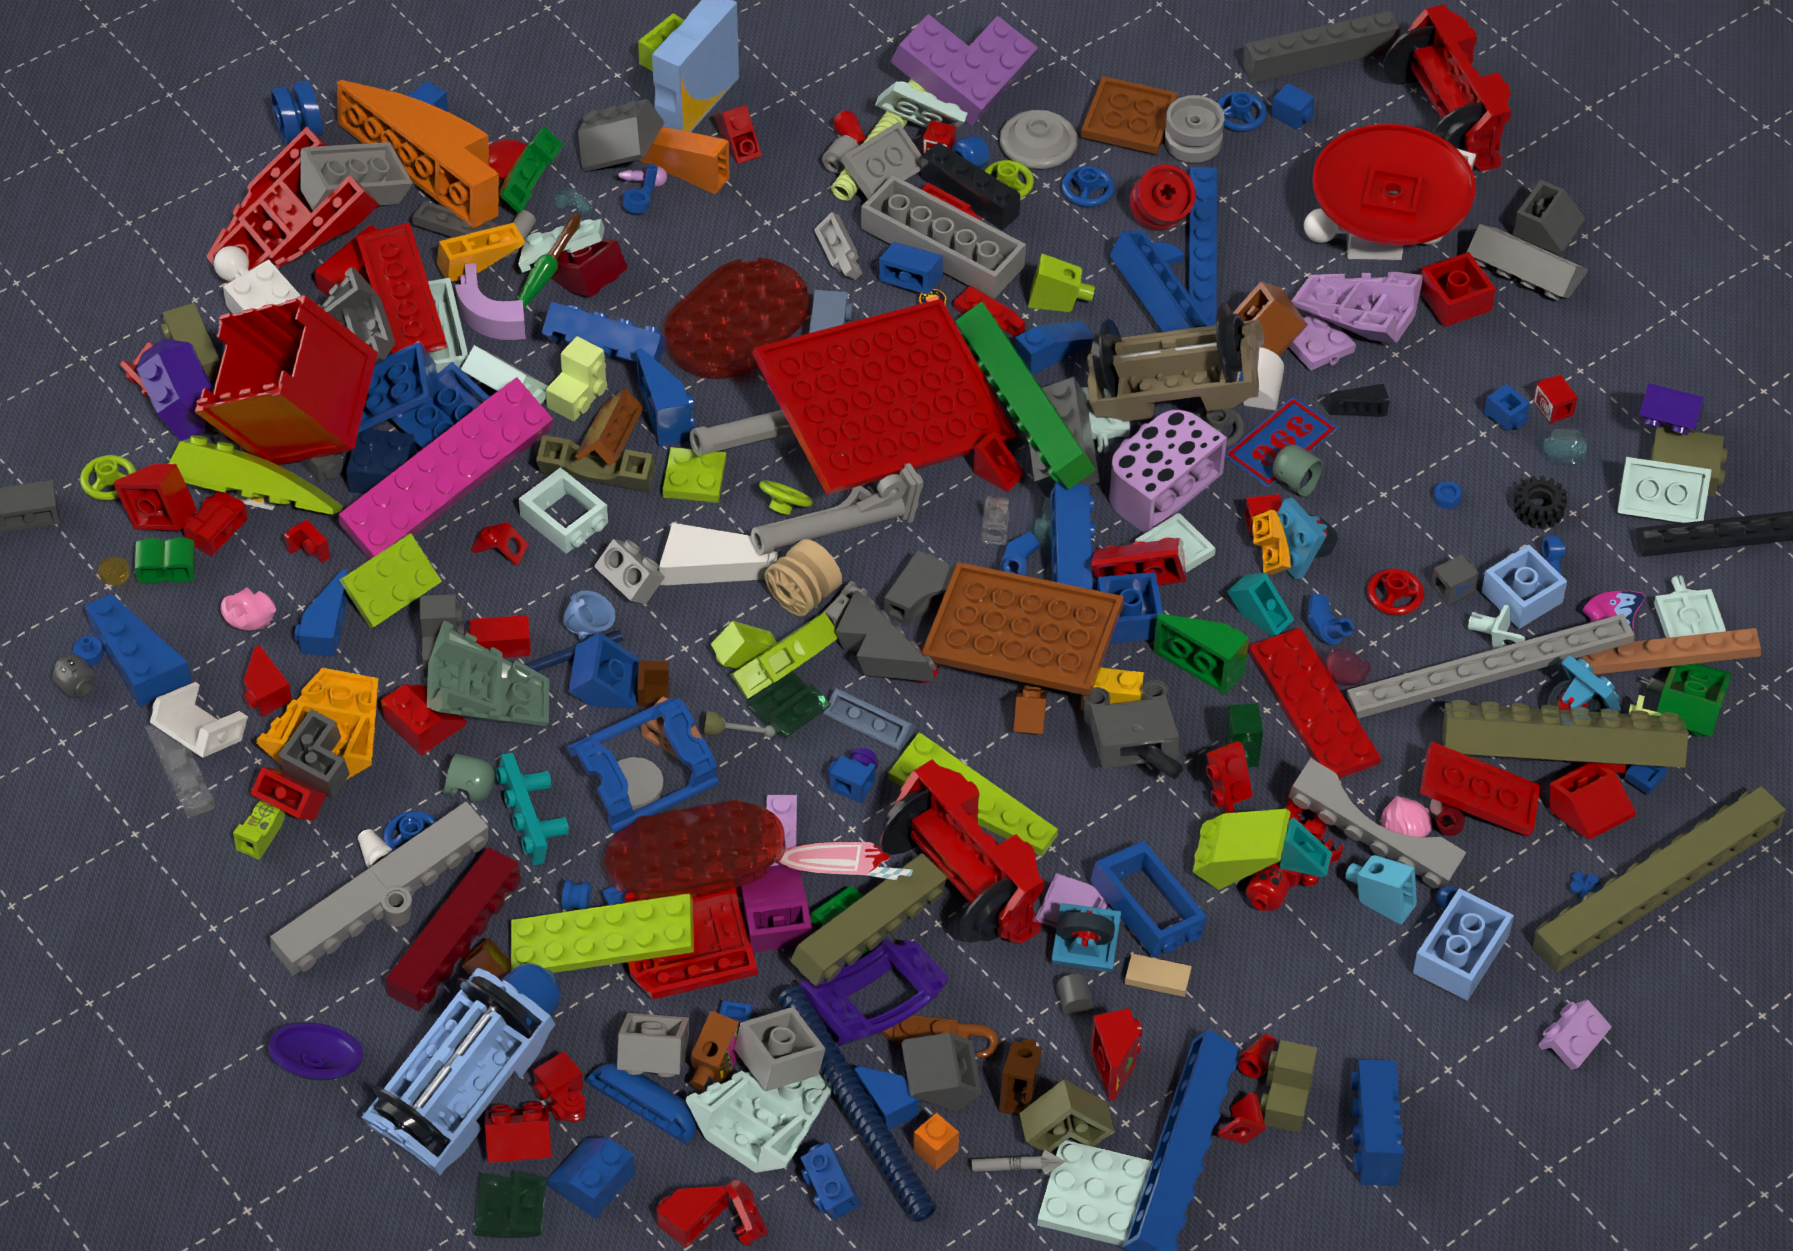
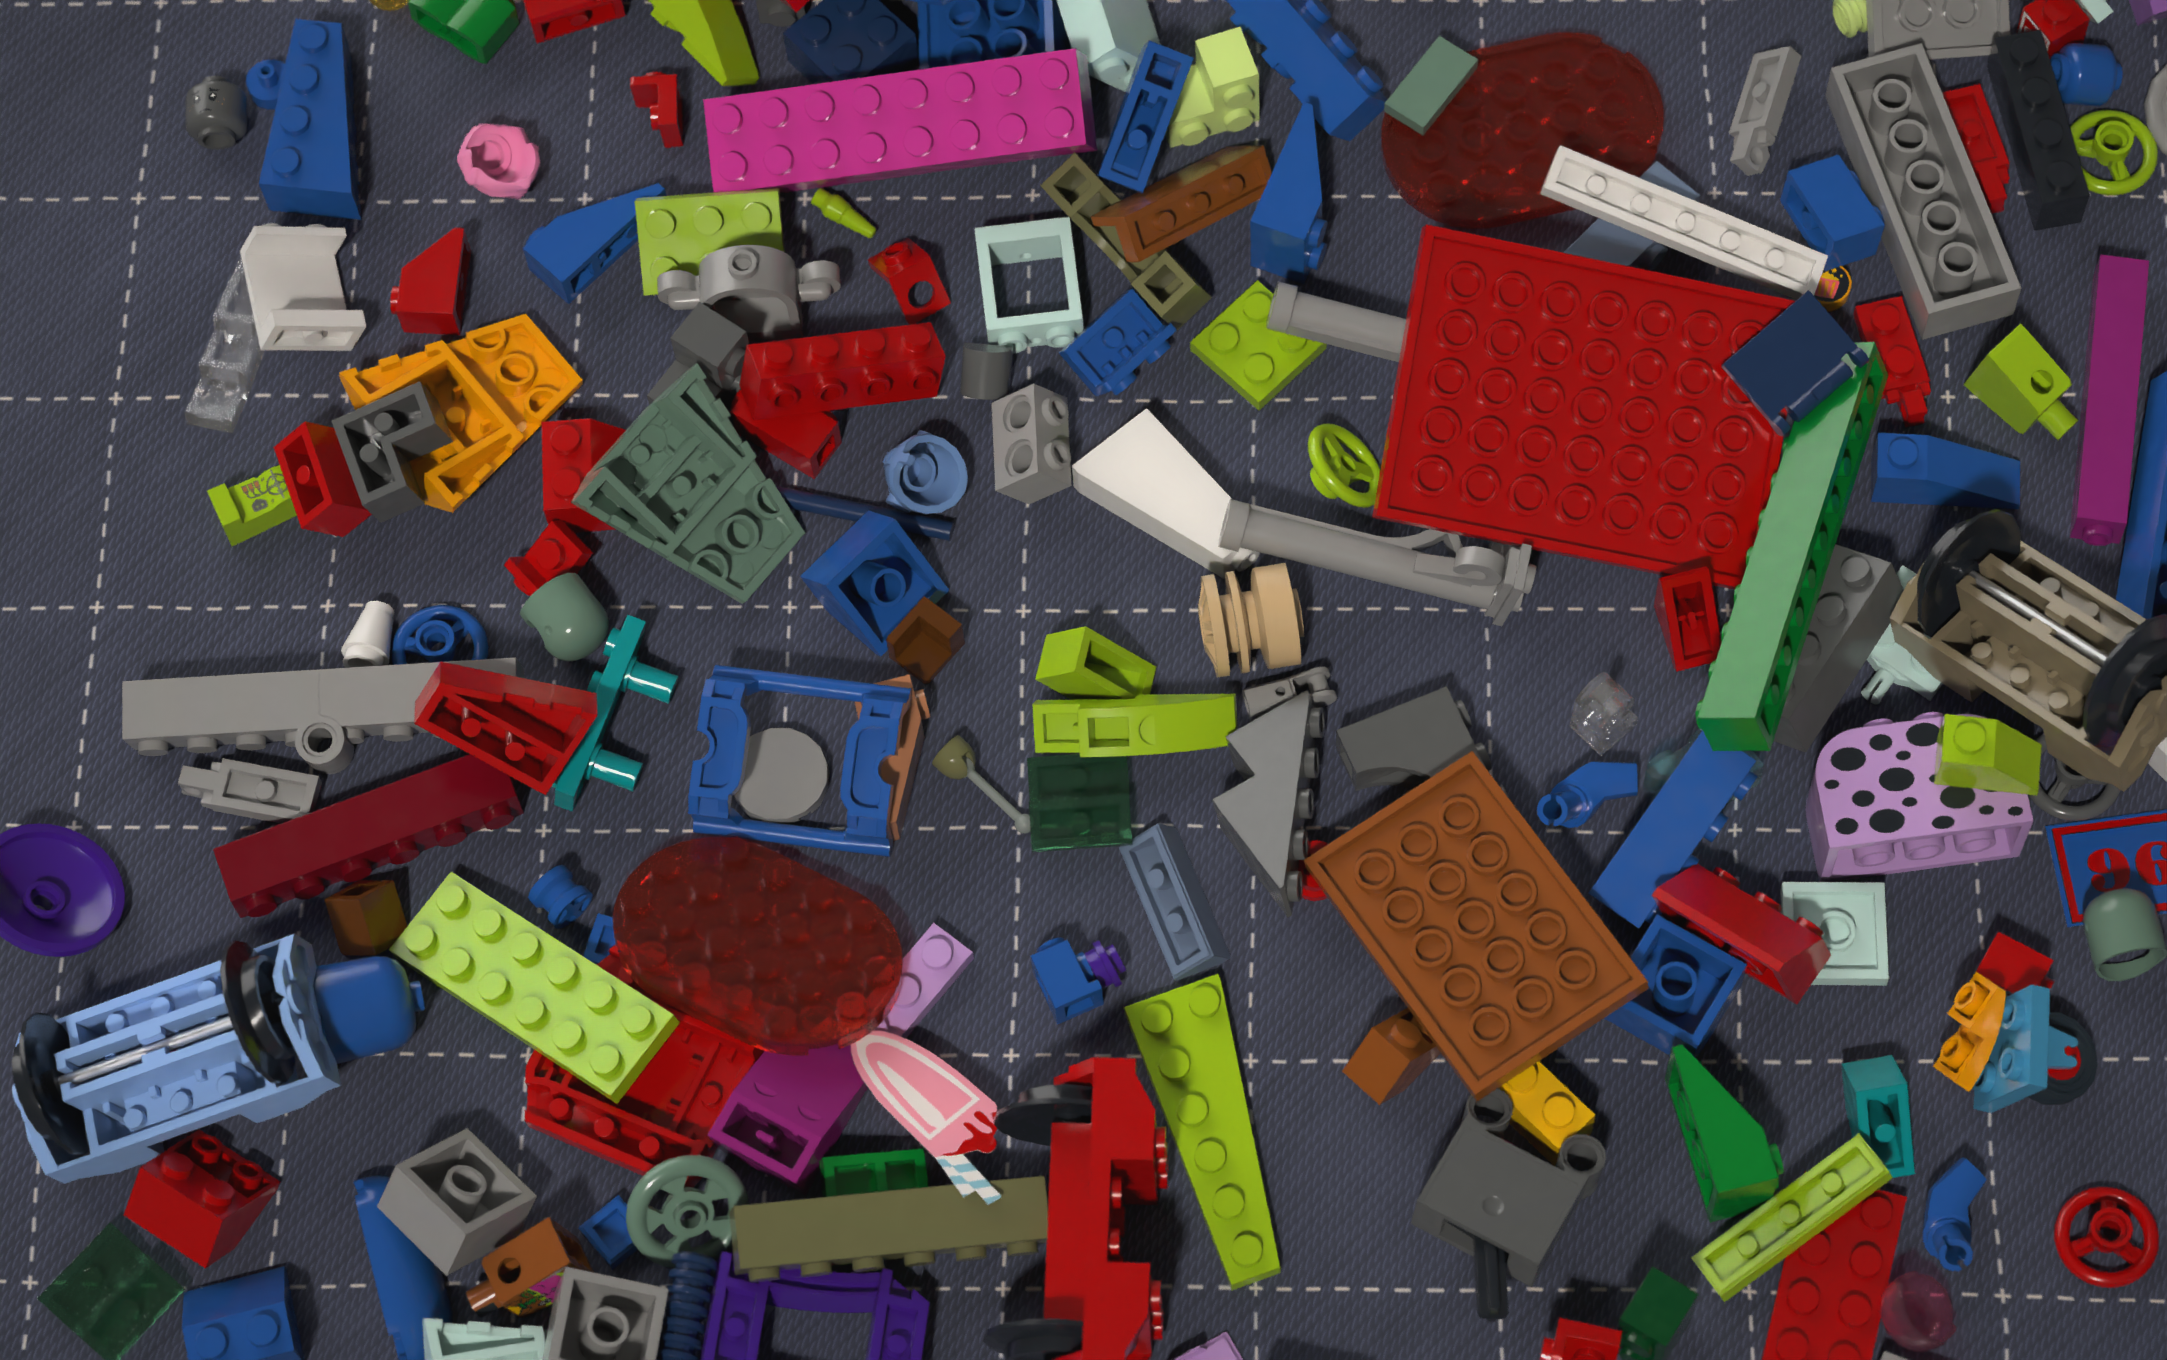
camera: 45 degrees right, 15 degrees up
red brick [532,1051,586,1123] -> none
none -> light grey hinge [178,758,322,823]
none -> red wedge [414,662,598,795]
none -> red bracket [504,520,593,596]
none -> sand green plate [626,1155,749,1269]
none -> light grey piece [657,245,840,342]
none -> red brick [739,322,946,420]
none -> lime piece [811,188,876,238]
none -> dark grey brick [960,342,1013,400]
none -> blue bracket [1059,289,1177,396]
none -> blue slope [1097,40,1194,193]
none -> sand green tile [1384,36,1478,135]
none -> white plate [1540,145,1828,300]
none -> lime tile [1691,1134,1893,1303]
none -> dark blue piece [1721,290,1869,436]
none -> lime slope [1934,714,2042,796]
none -> magenta brick [2070,254,2149,546]

